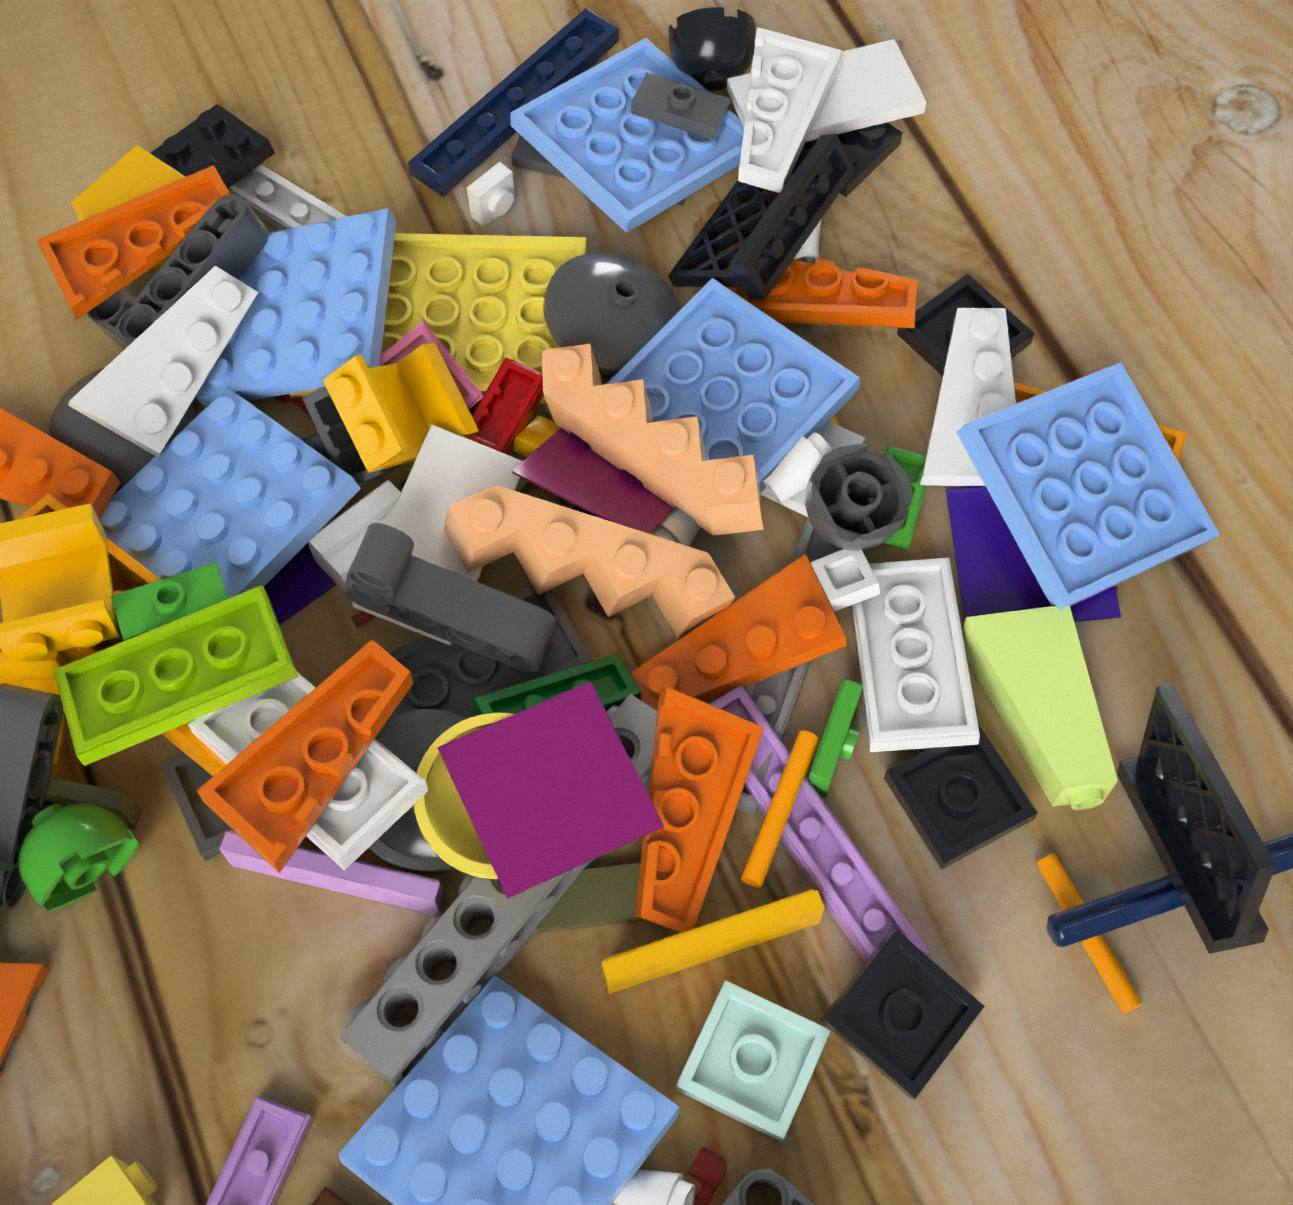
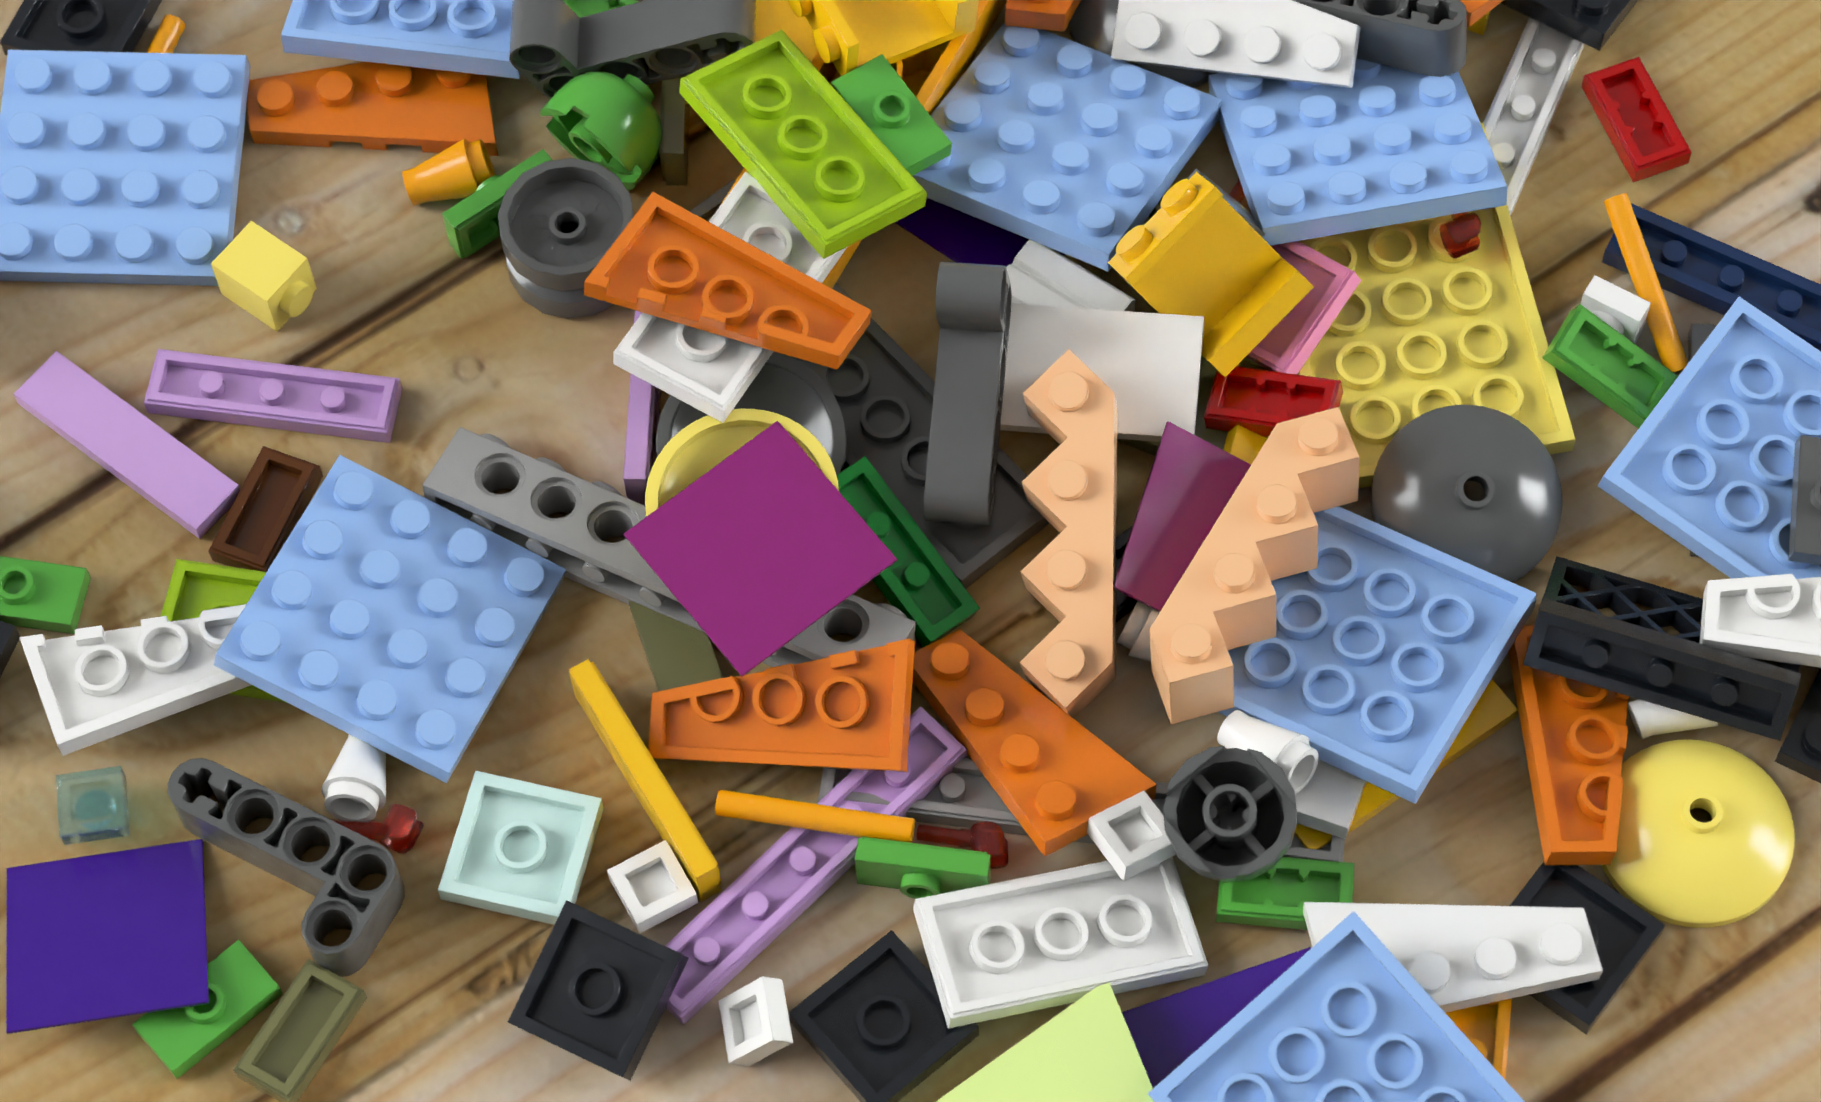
camera: 80 degrees right, 0 degrees up
none -> light orange cone [402,138,496,206]
none -> bright green plate [442,149,552,259]
none -> dark grey wheel [498,158,634,319]
none -> white plate [607,840,698,934]
none -> white plate [719,976,793,1066]
none -> clear red hand [916,821,1009,869]
none -> clear red hand [1440,212,1481,259]
none -> bright green plate [1542,304,1678,429]
none -> red plate [1581,57,1692,183]
none -> light yellow dish [1602,739,1795,928]
none -> light orange bar [1604,193,1688,374]

